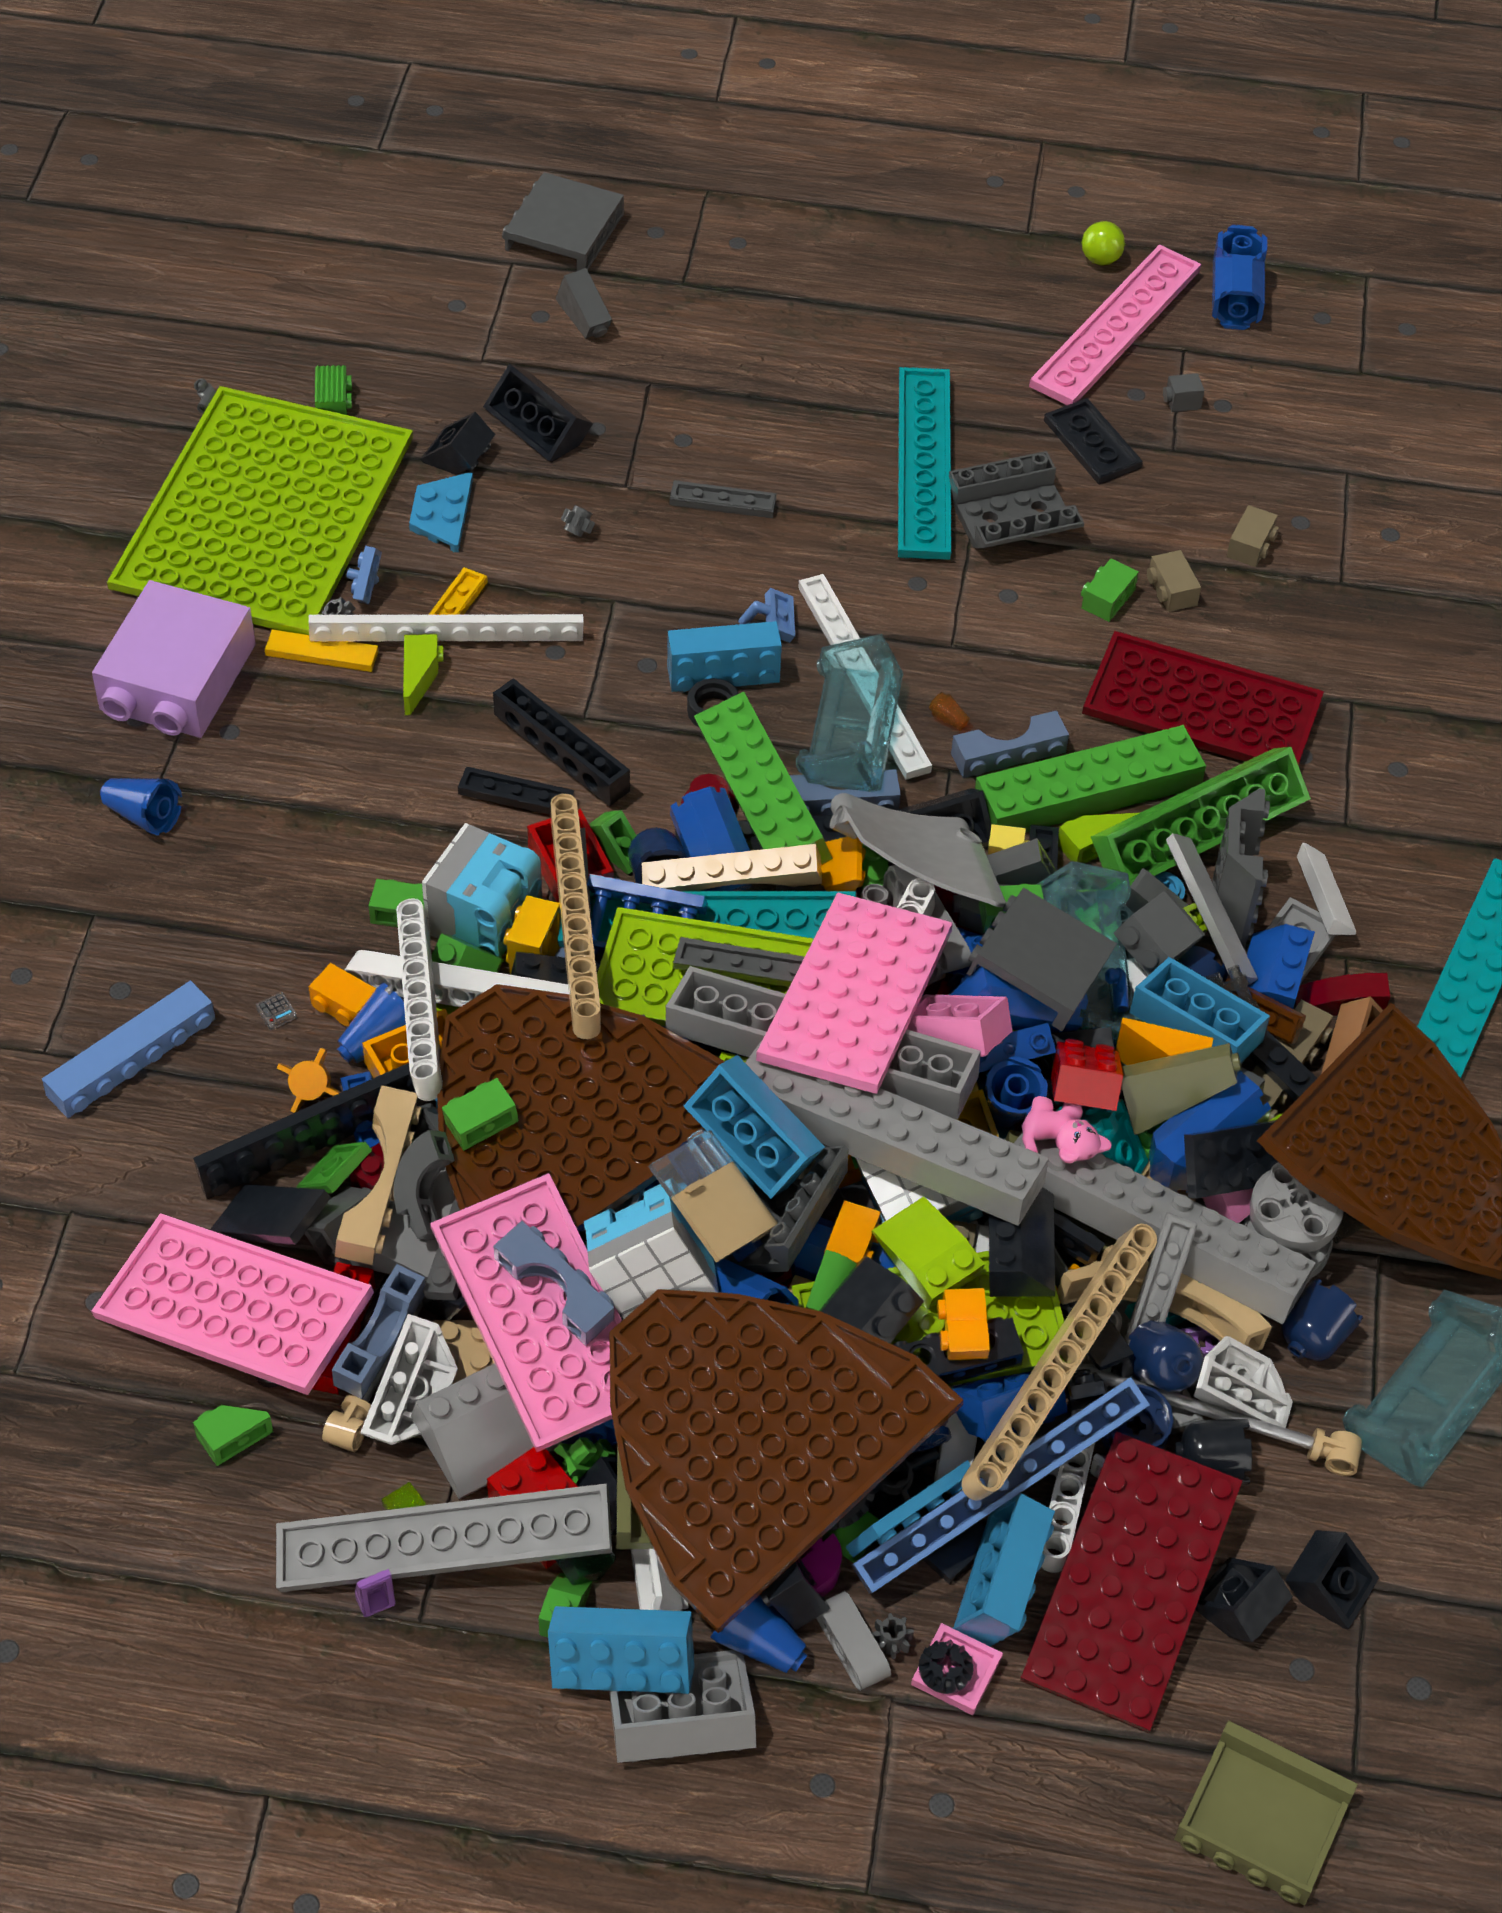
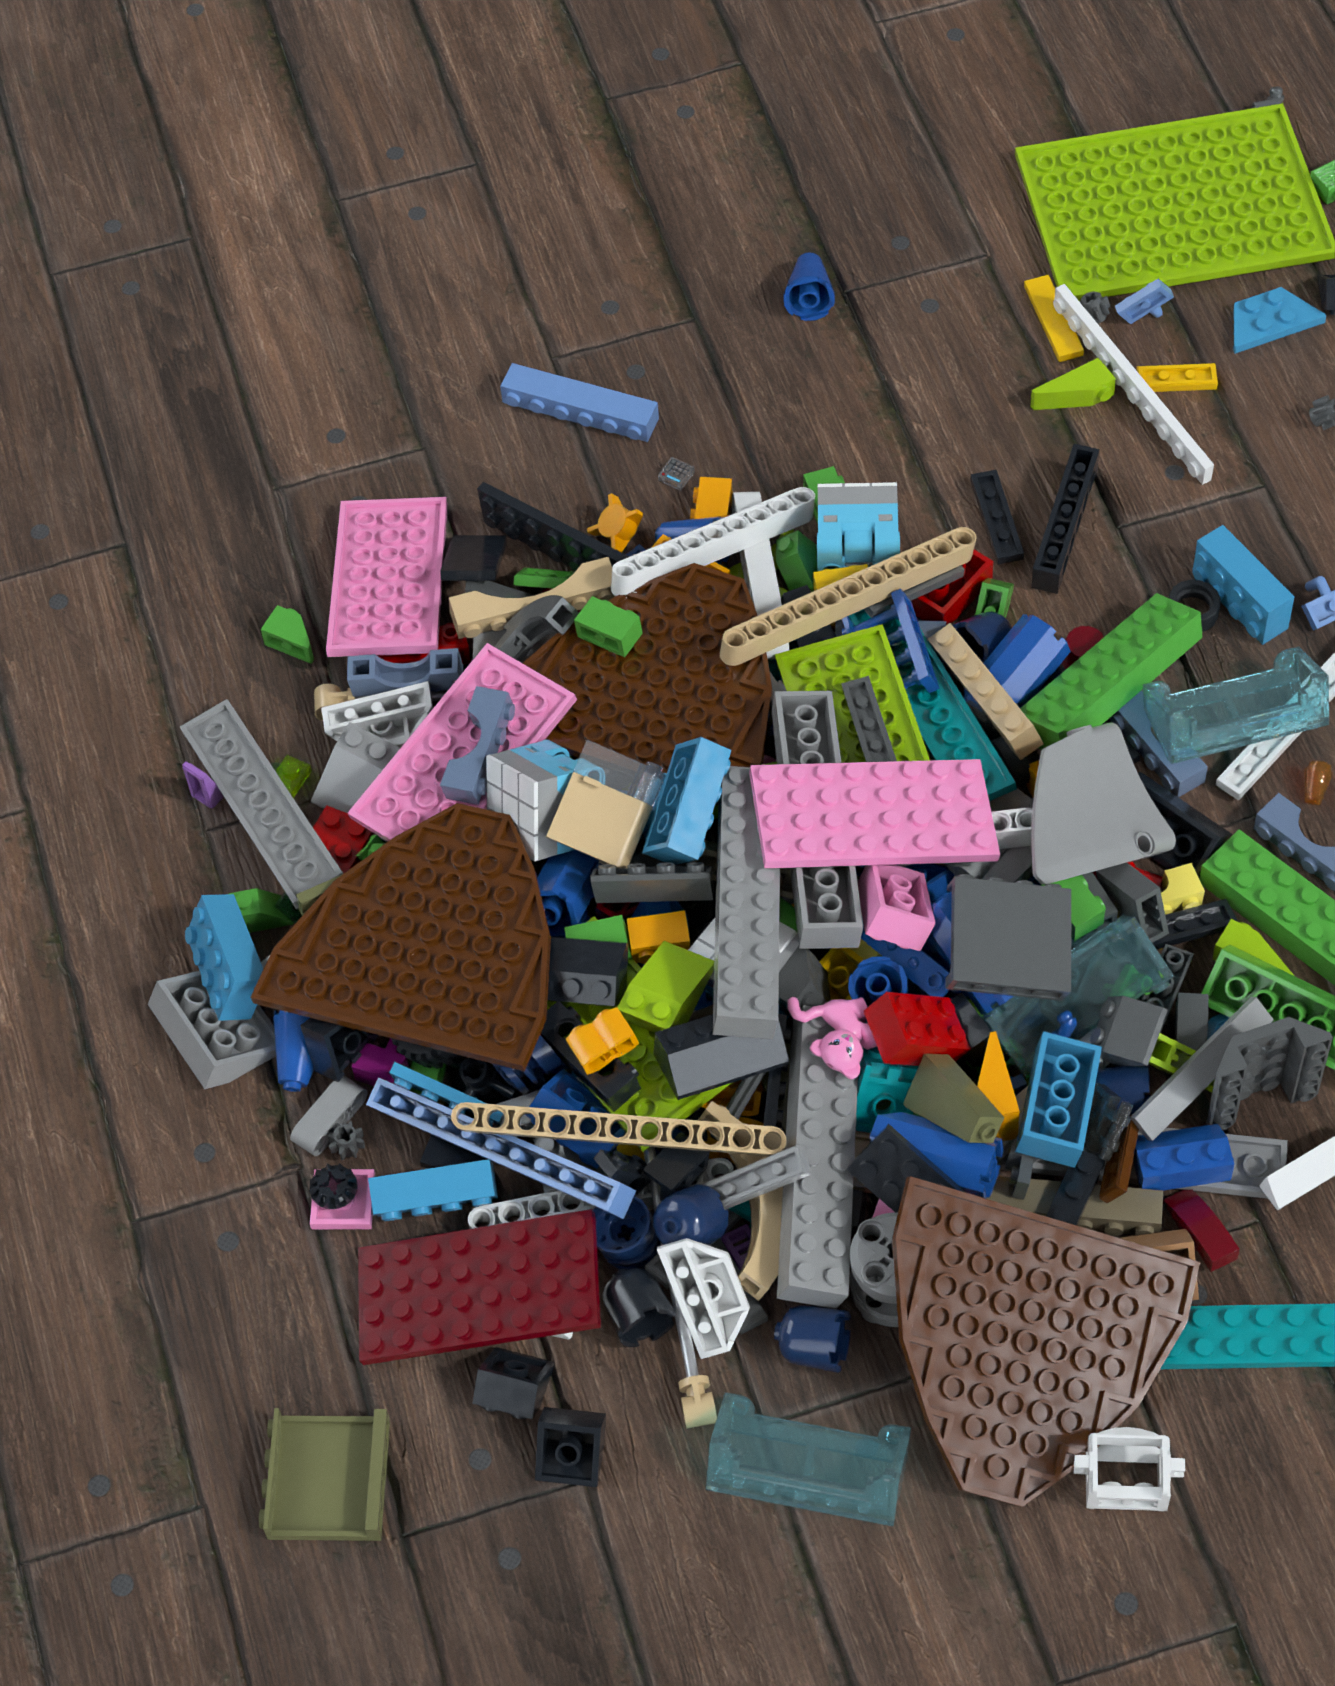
camera: 70 degrees right, 5 degrees up
lavender brick [92,580,256,738] -> none

